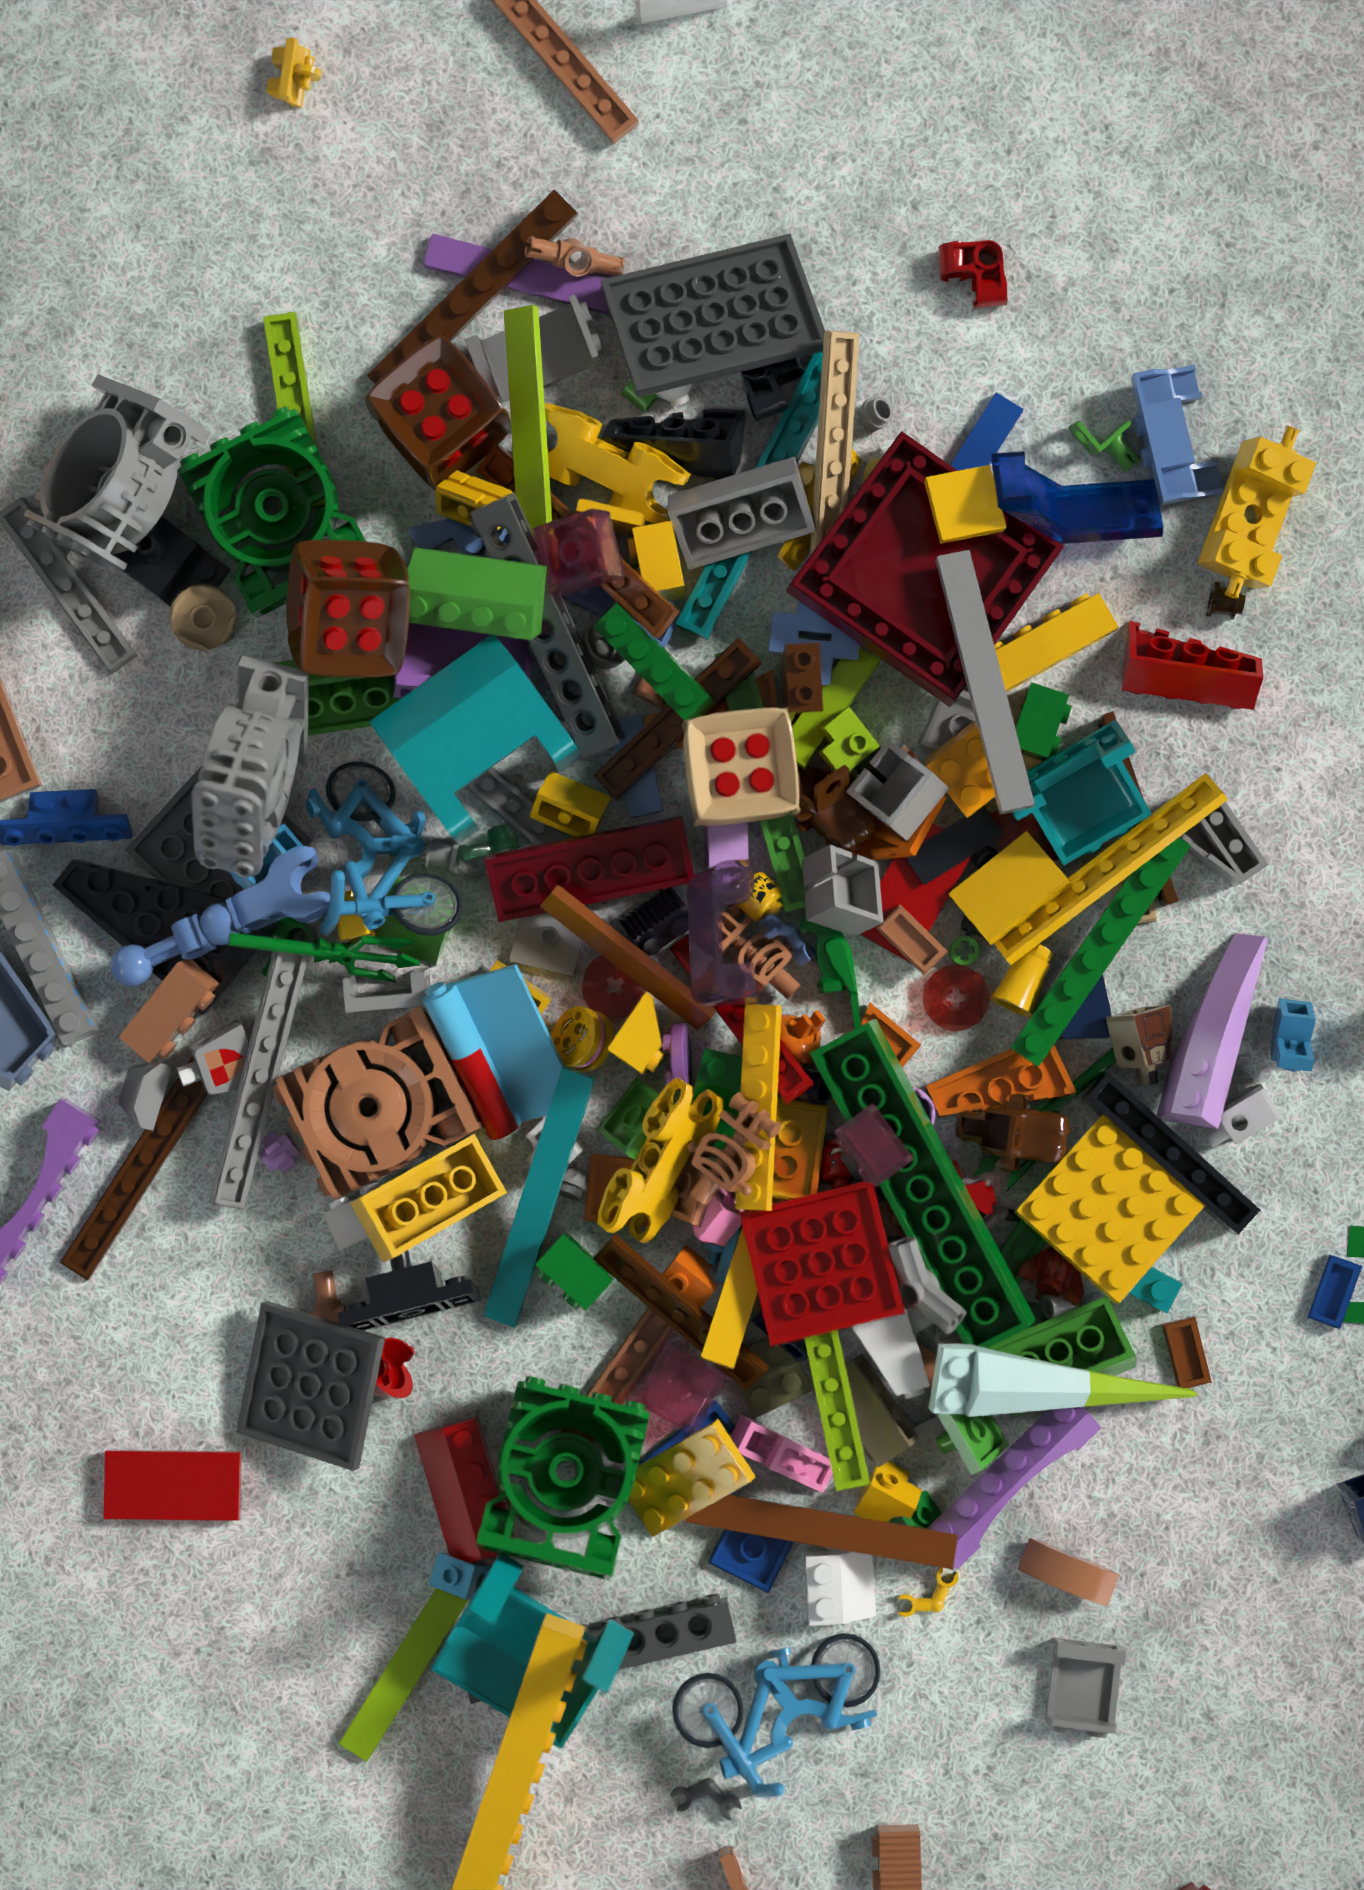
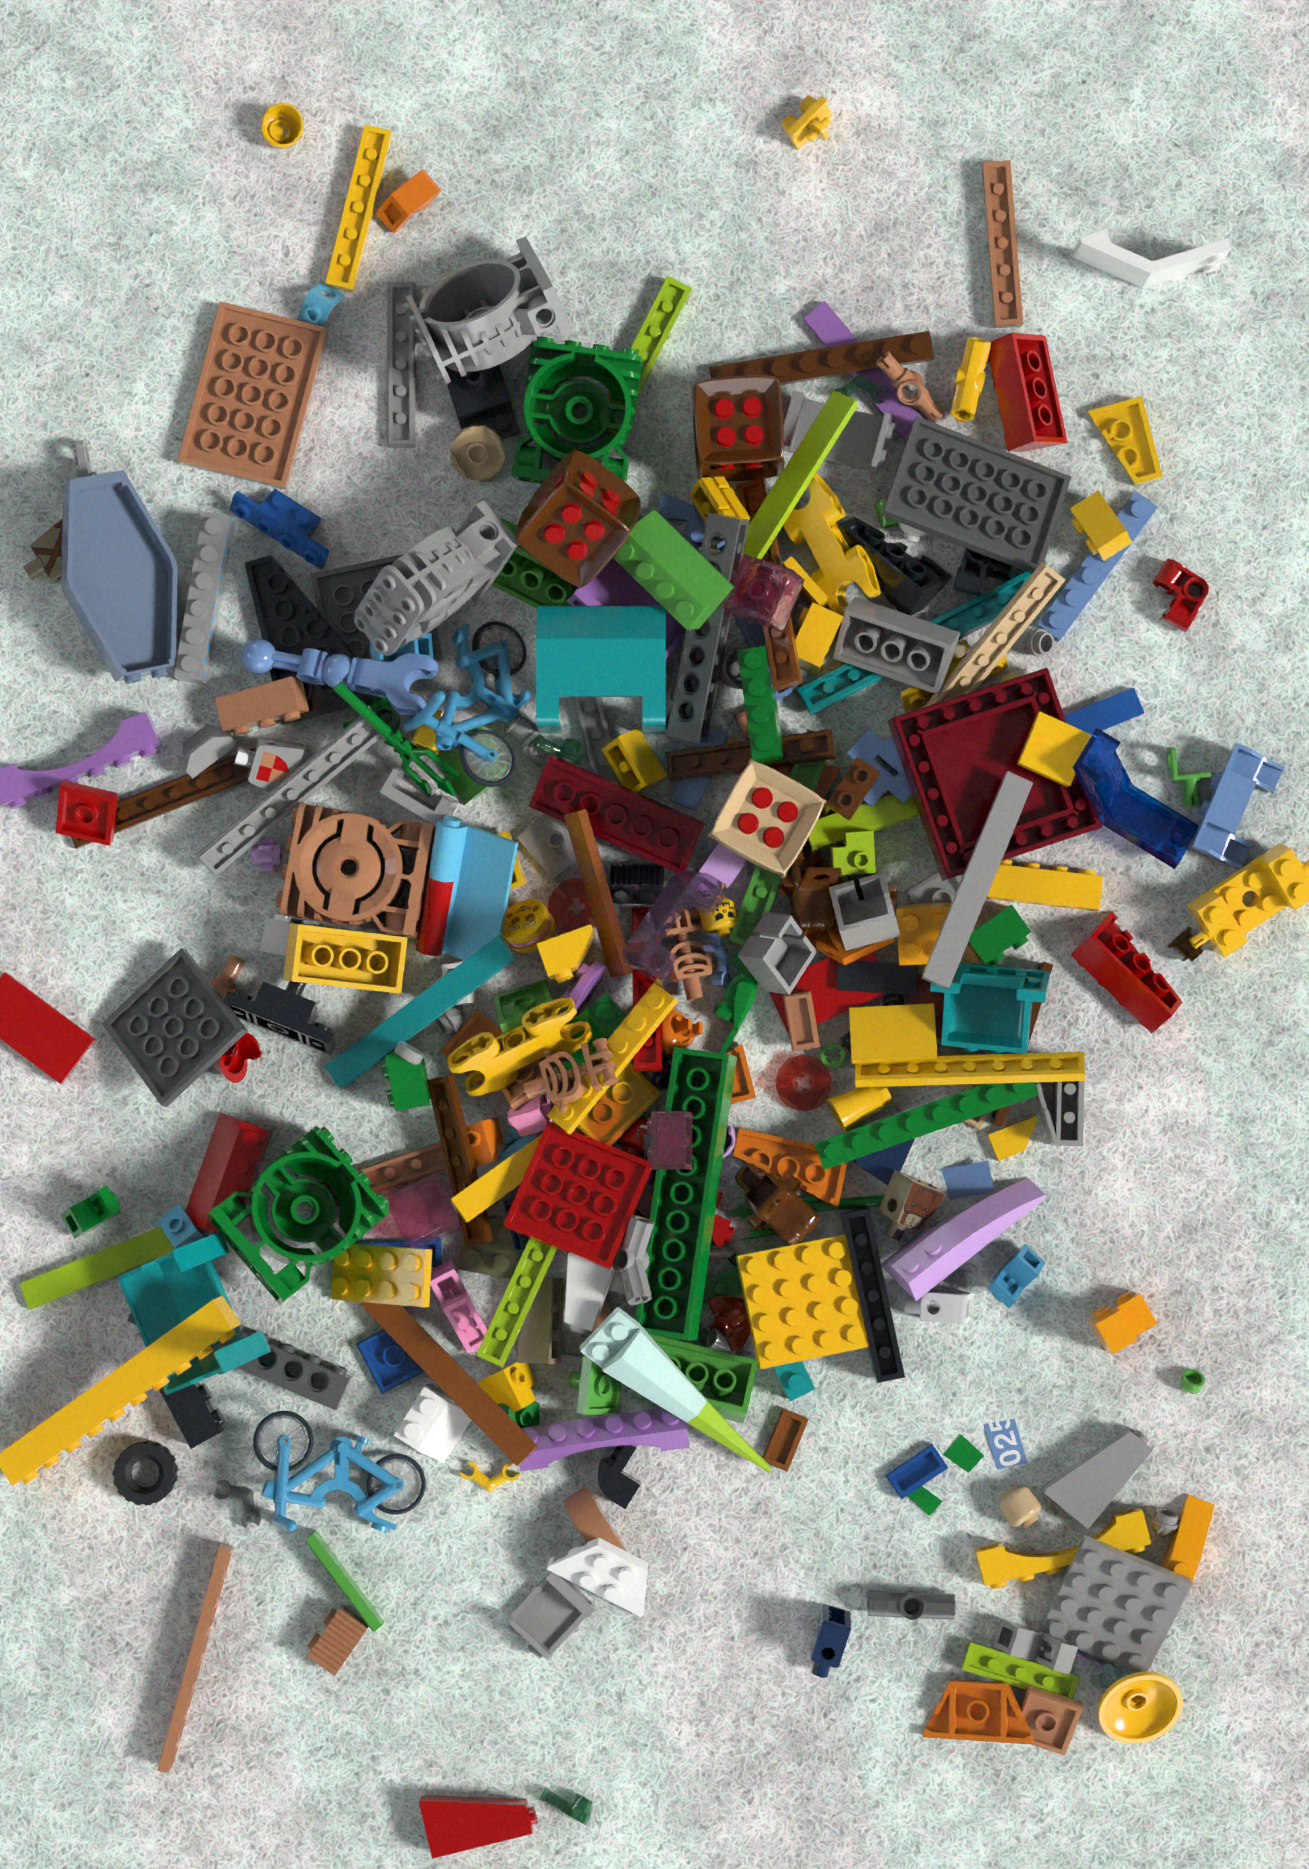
camera: 35 degrees right, 0 degrees up
none -> red tile [55,780,118,846]
none -> green brick [61,1185,121,1239]
none -> black tyre [112,1440,178,1506]
none -> black brick [159,1382,225,1449]
none -> bright green tile [305,1530,385,1632]
none -> light grey tile [394,1041,424,1065]
none -> clear green bar [539,1787,593,1825]
none -> white wing [547,1537,648,1617]
none -> black brick [597,1445,641,1509]
none -> clear green arm [830,375,890,404]
none -> medium blue sticker [941,1161,994,1199]
none -> yellow piece [950,337,991,422]
none -> yellow tile [987,1116,1038,1161]
none -> red slope [988,333,1068,452]
none -> medium blue plate [1037,491,1158,642]
none -> yellow brick [1070,490,1132,561]
none -> yellow wing [1087,396,1163,486]

